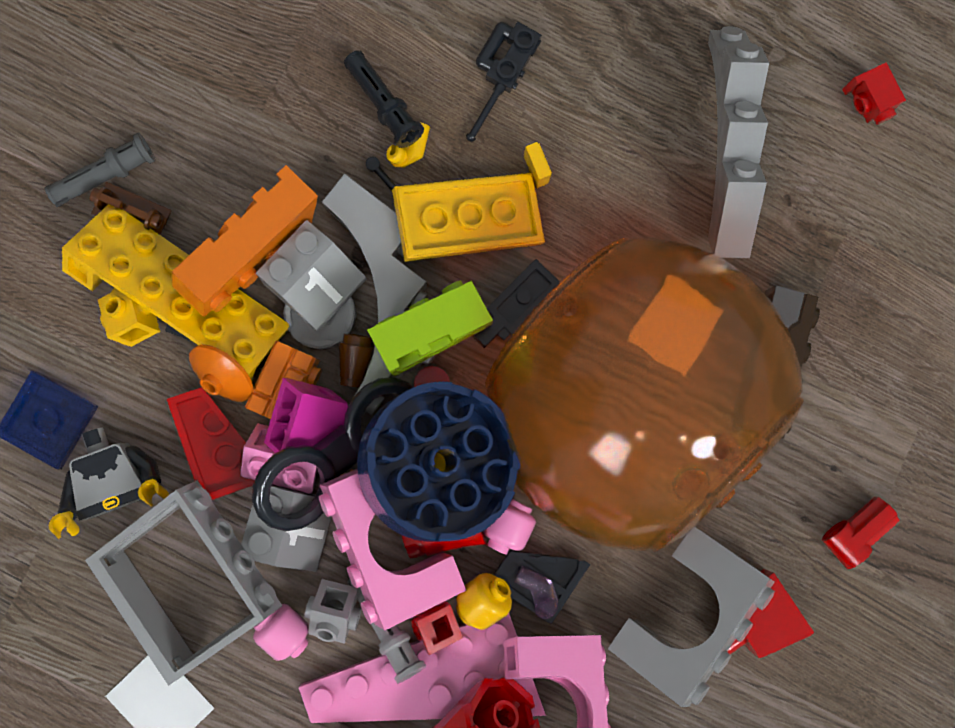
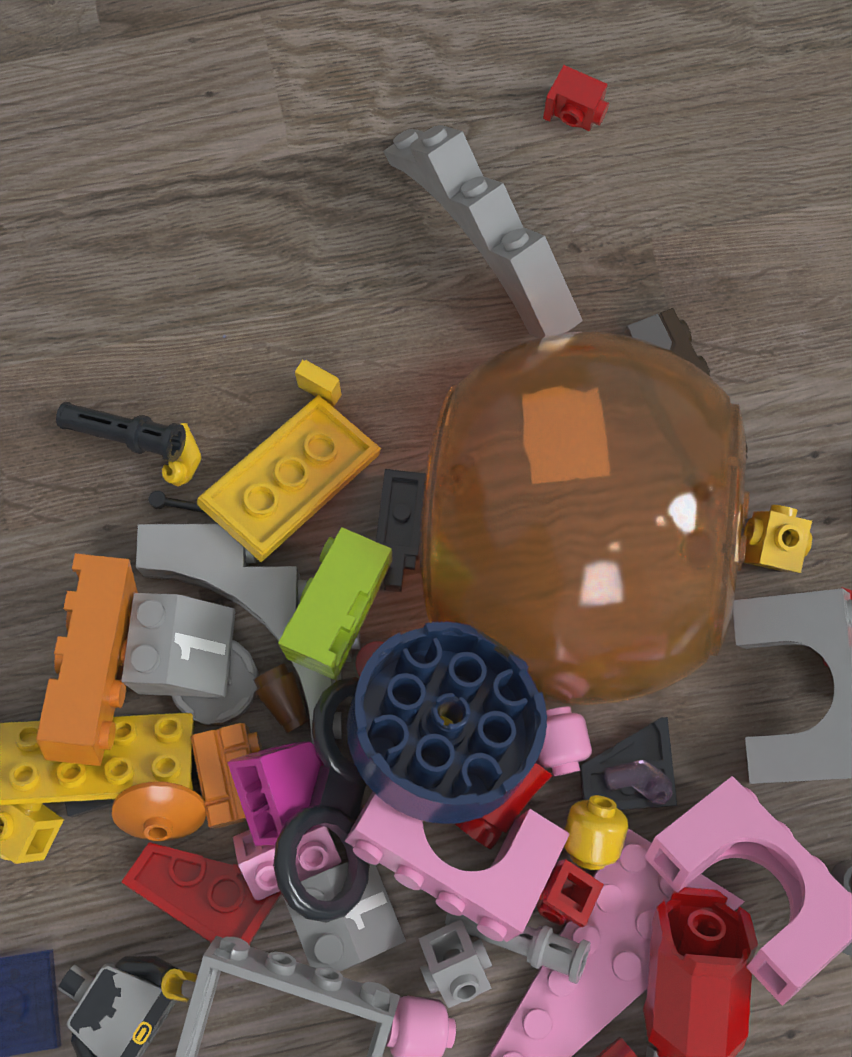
camera: 30 degrees left, 10 degrees down
black piece [466,21,542,142] -> none
none -> yellow brick [742,505,812,573]

